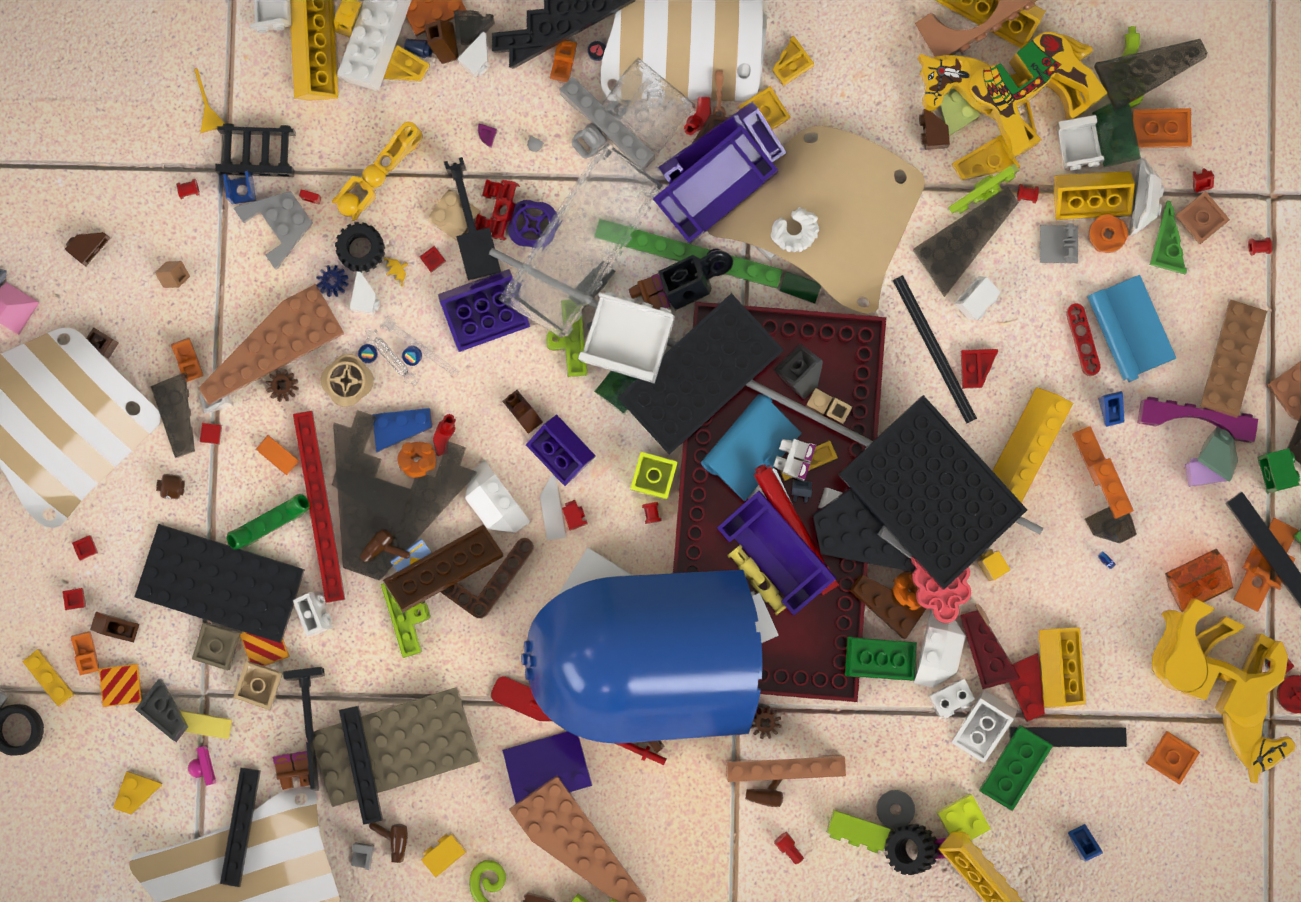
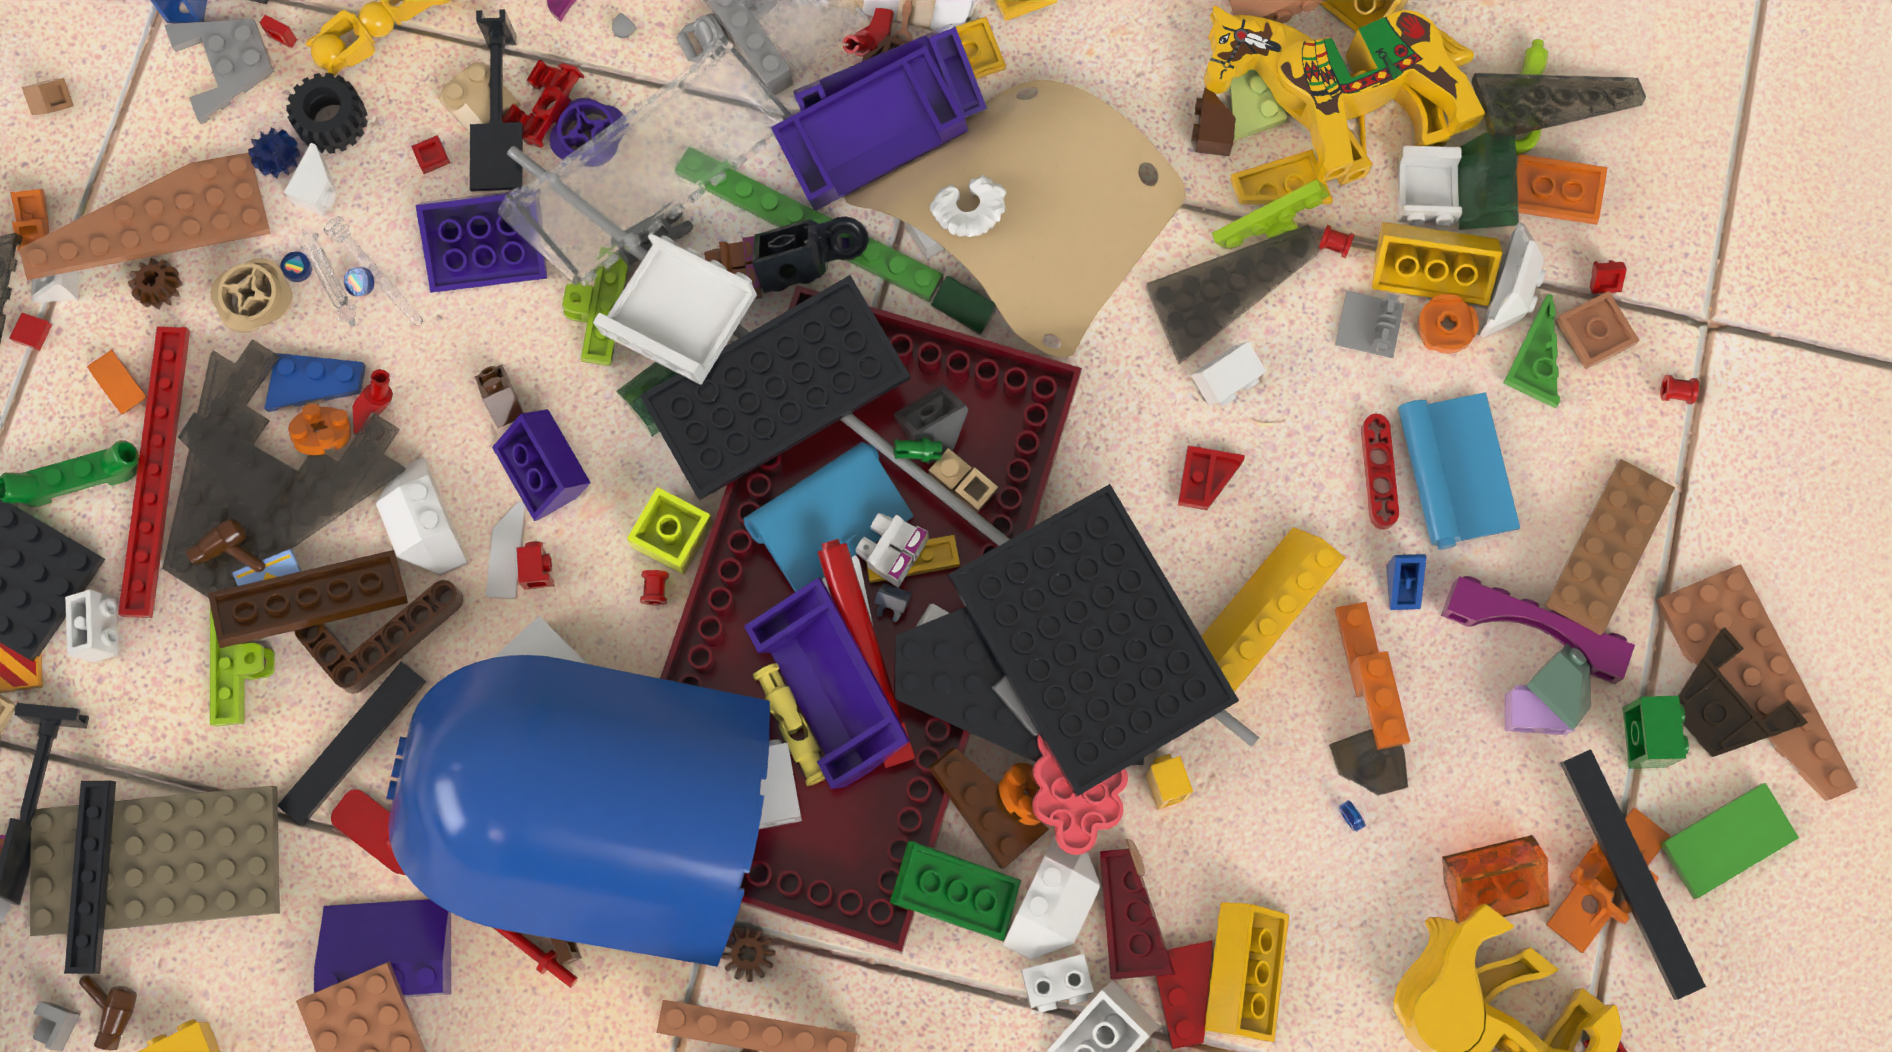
camera: 15 degrees right, 10 degrees down
yellow piece [384,257,408,287] -> none
black sticker [893,275,977,424] -> none
none -> black tile [278,661,427,826]
none -> green pin [893,438,942,462]

